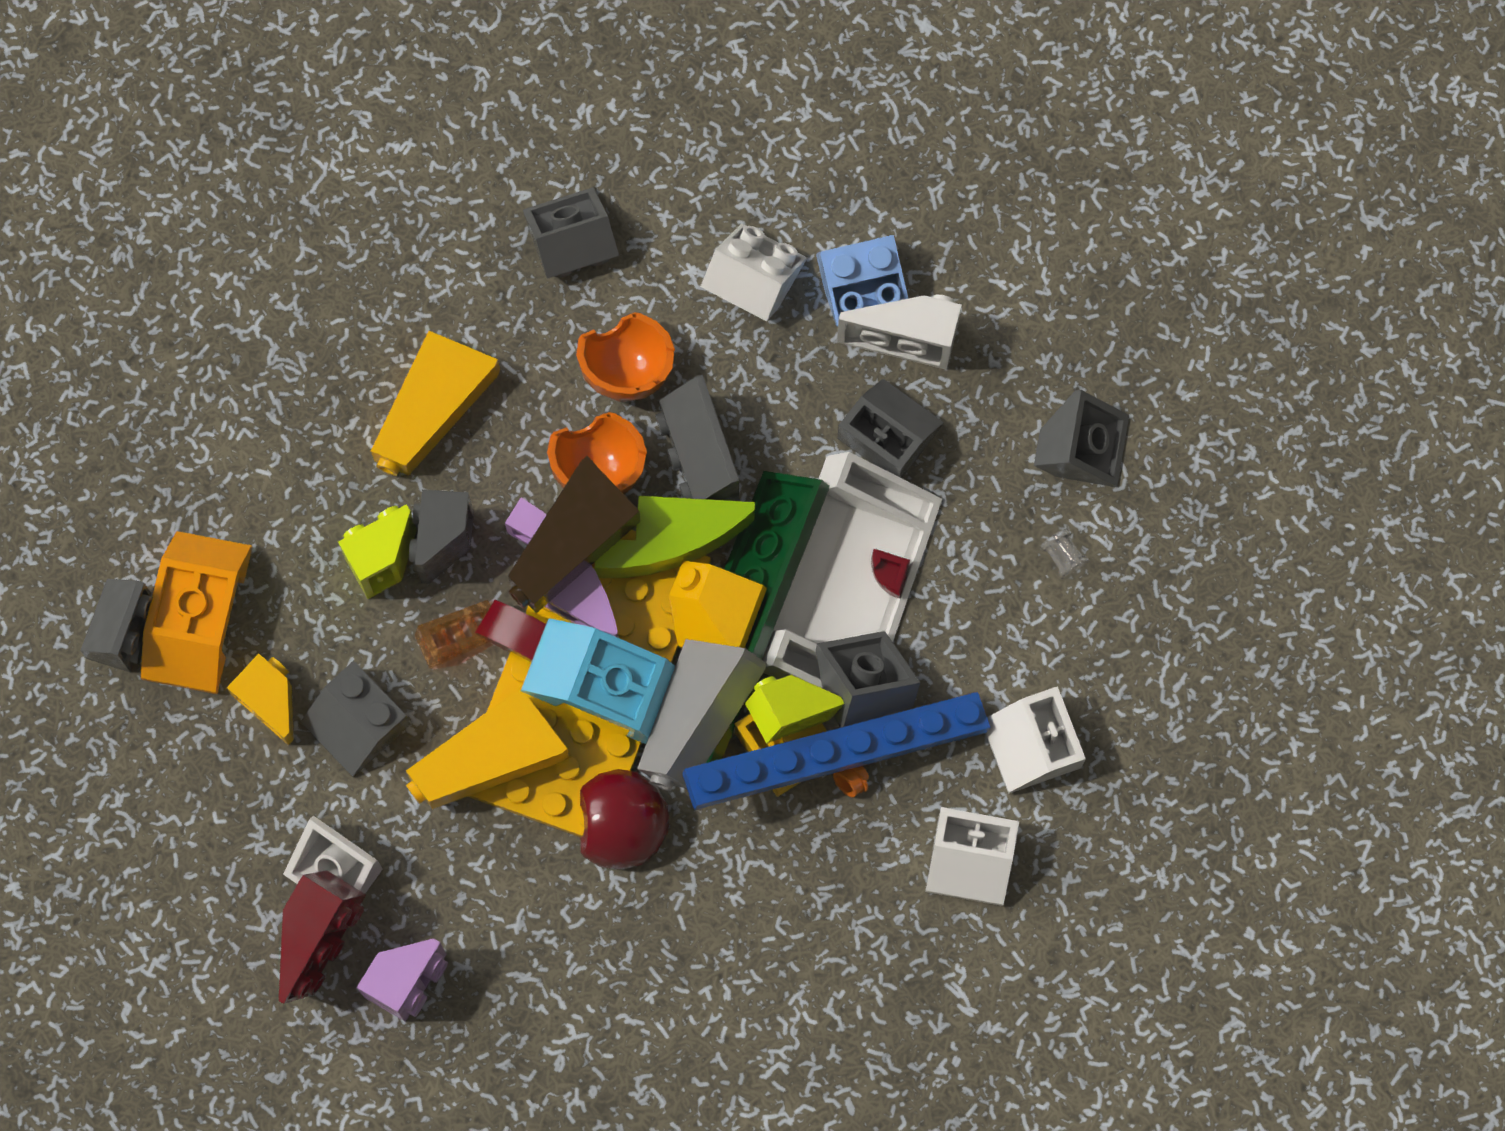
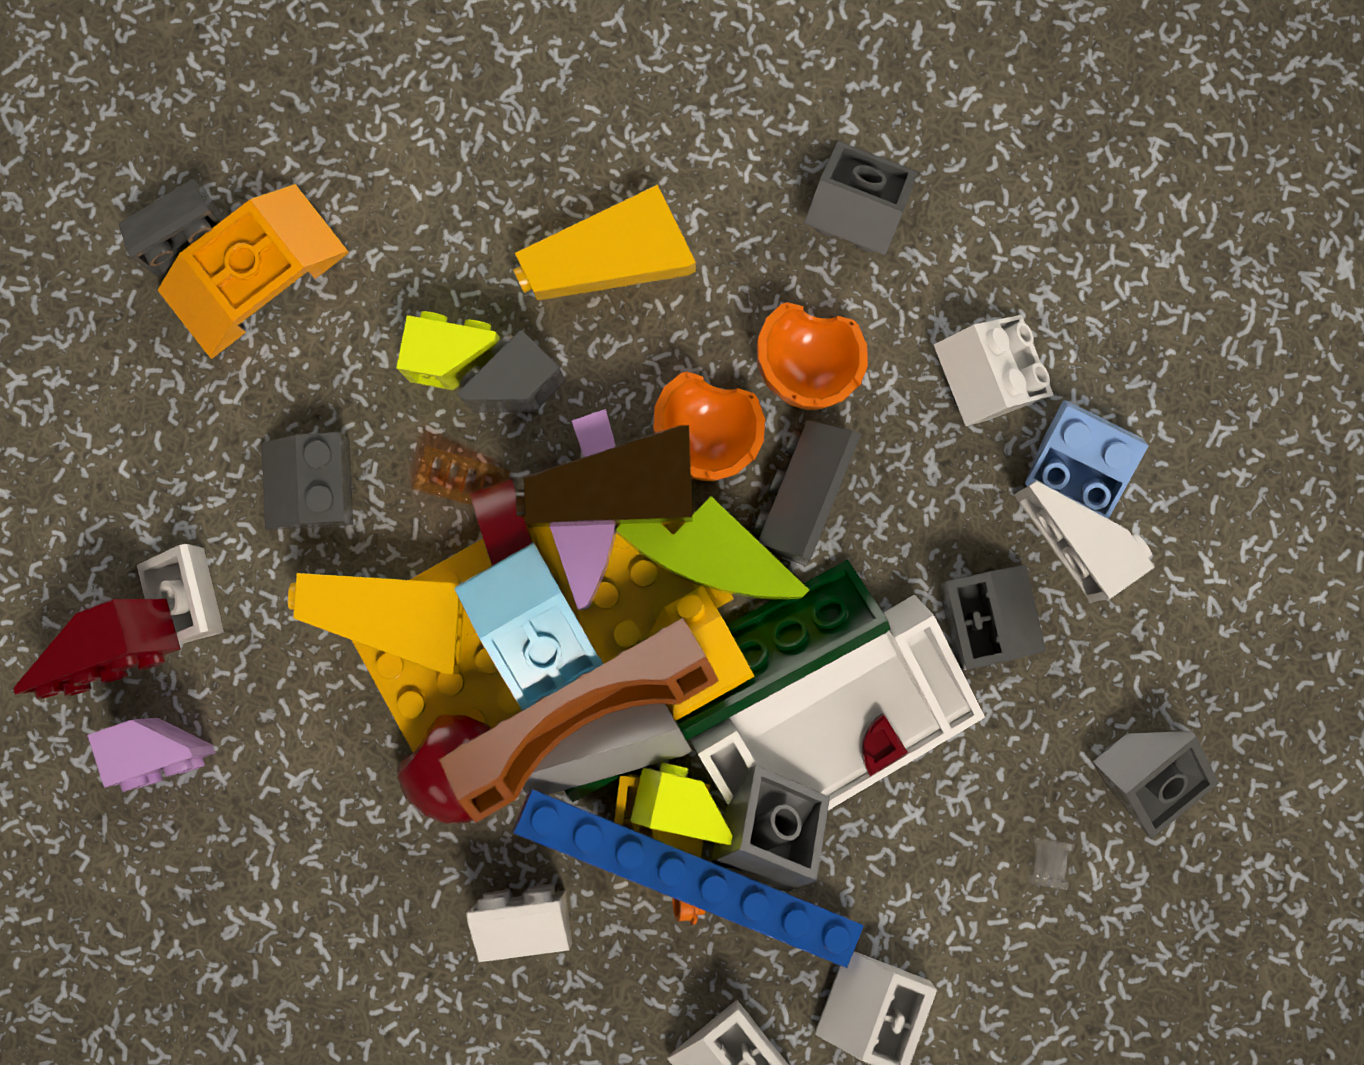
camera: 45 degrees right, 10 degrees up
yellow slope [227,653,294,745] -> none
none -> dark orange arch [439,618,719,823]
none -> white slope [467,884,572,962]

